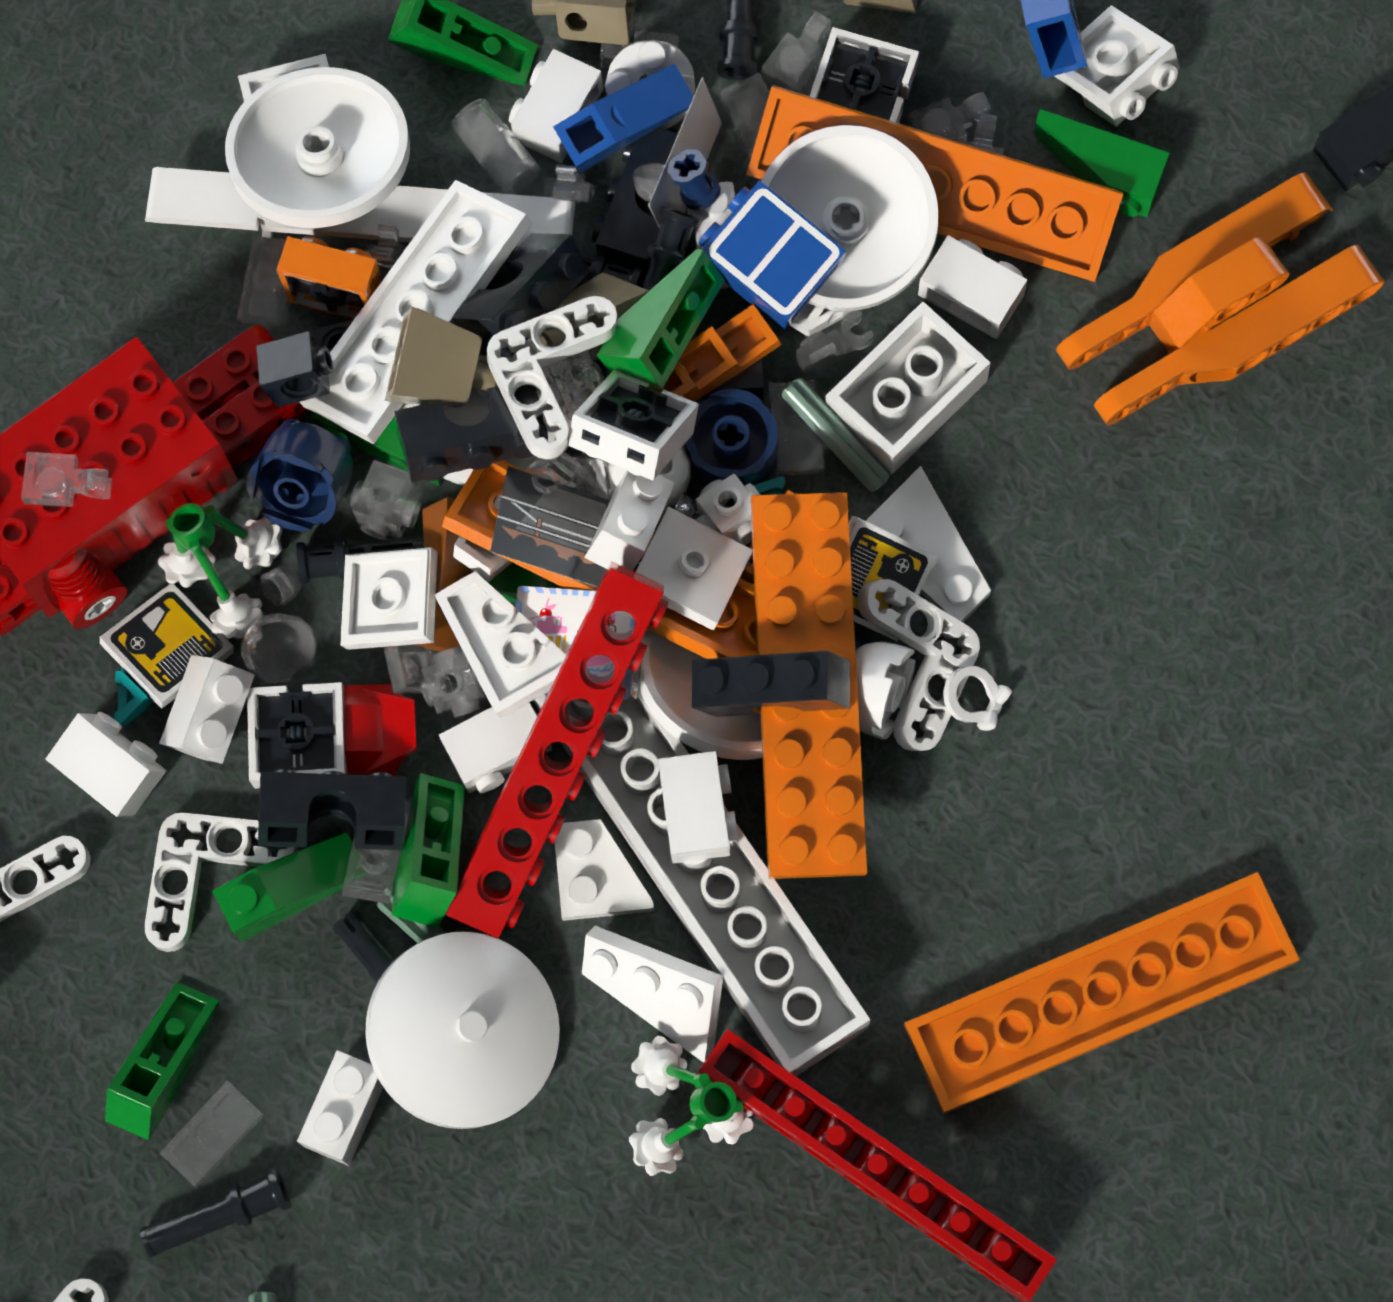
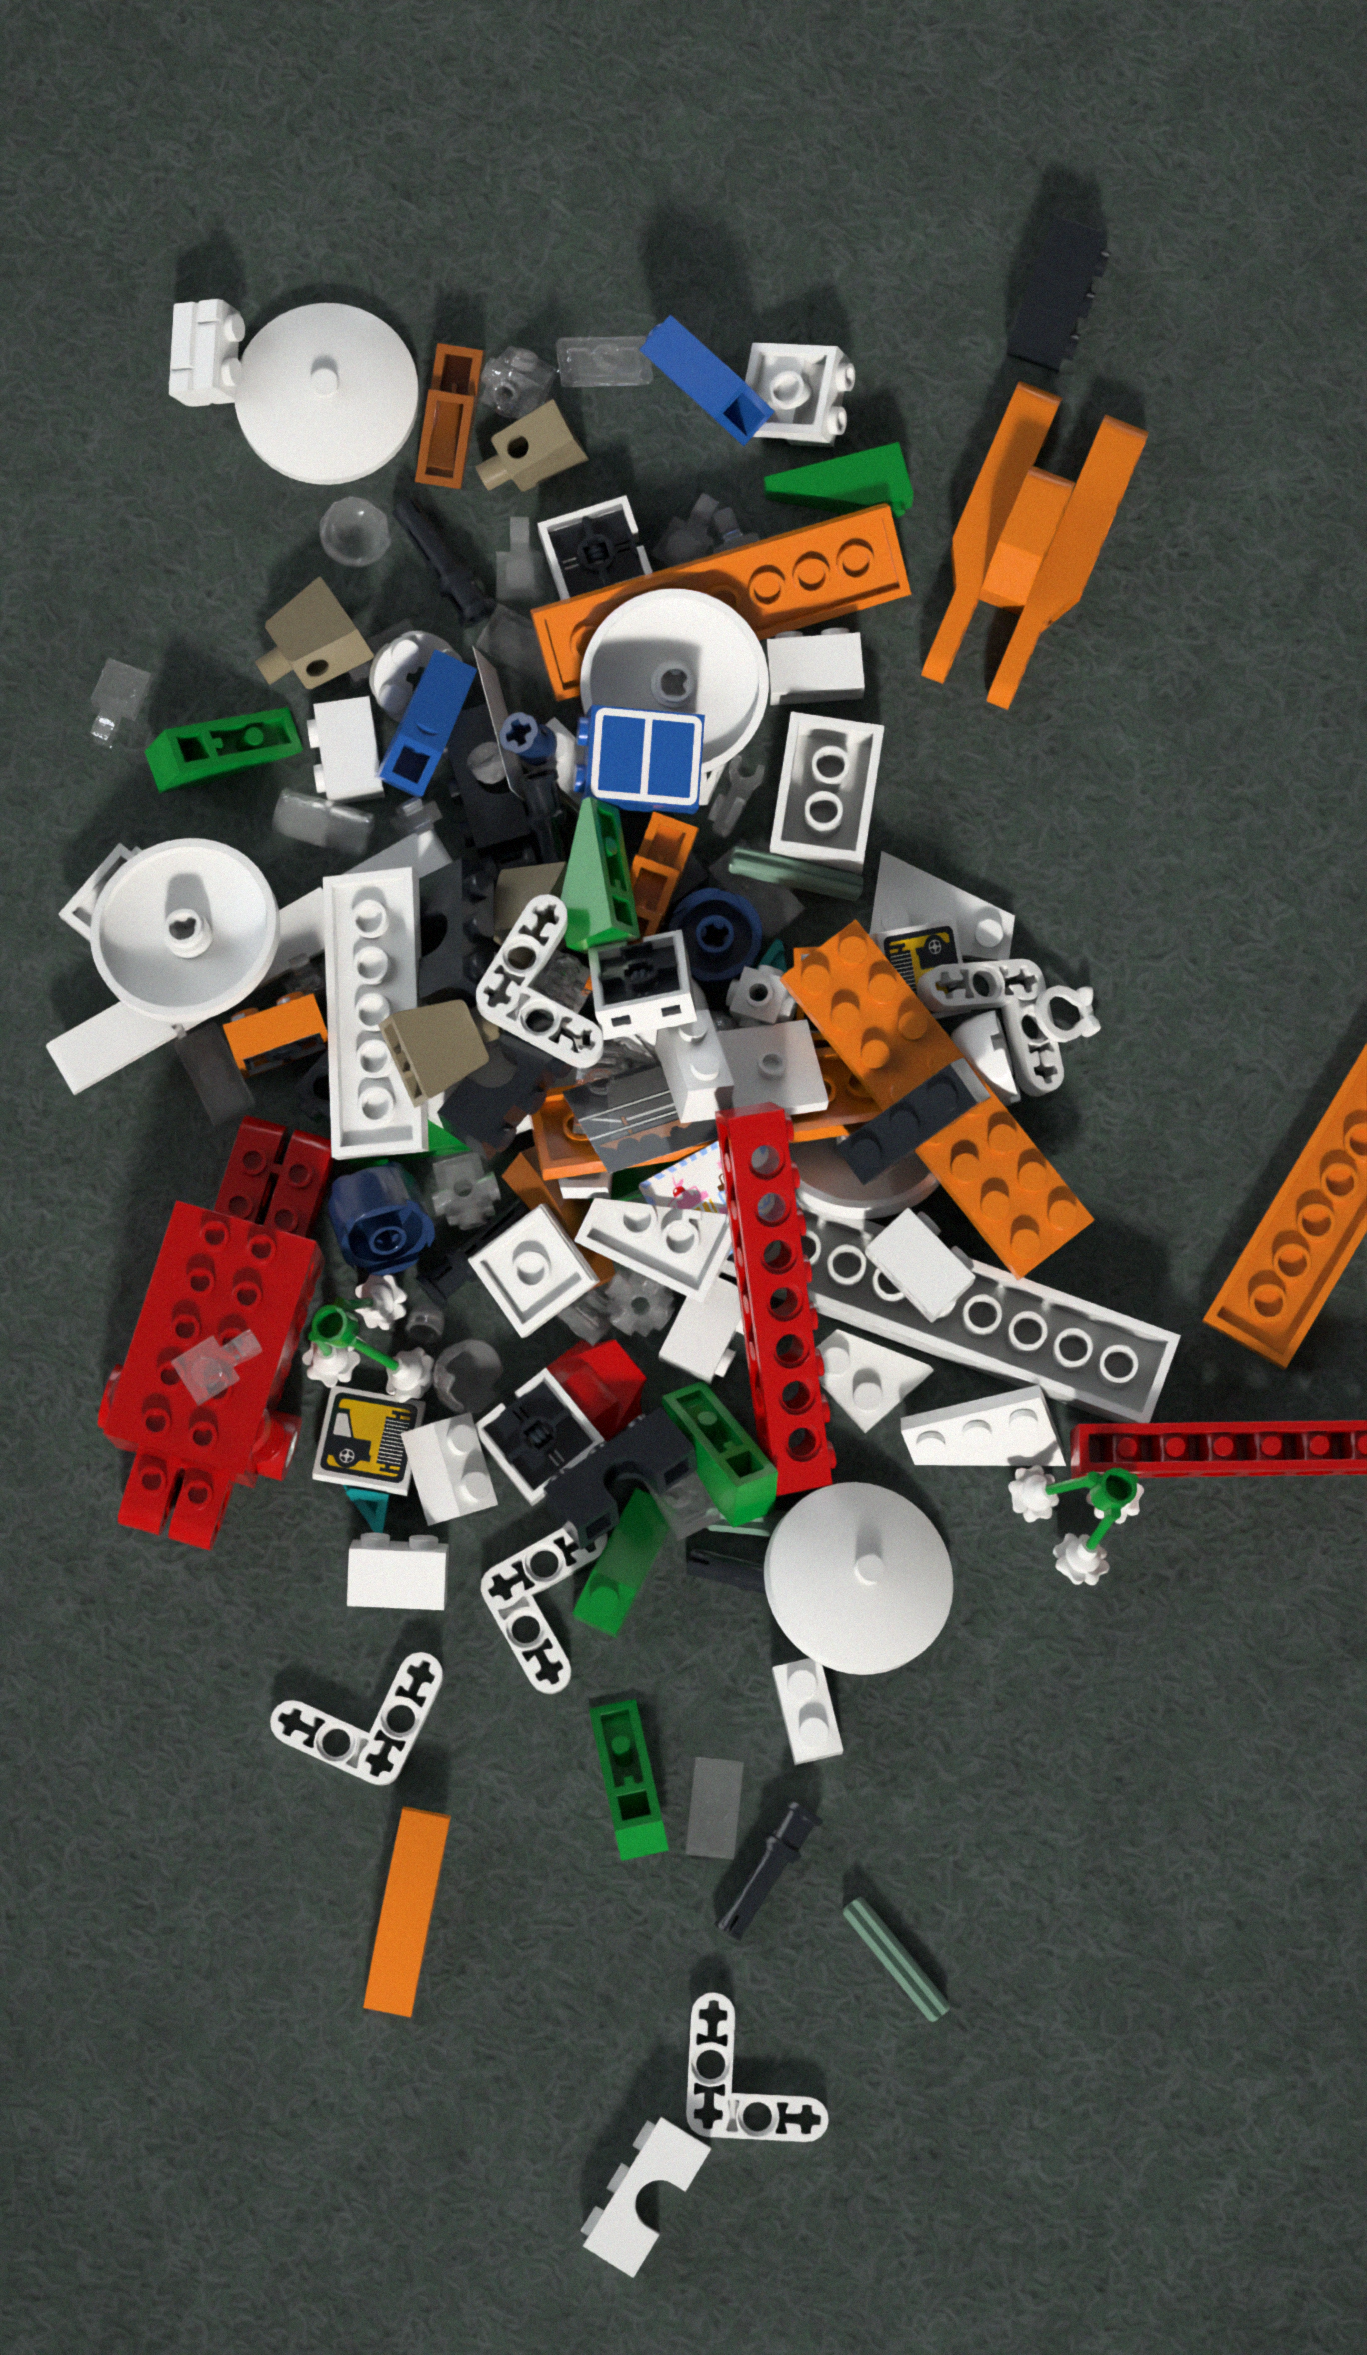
camera: 40 degrees left, 5 degrees up
black brick [257,331,334,408] -> none

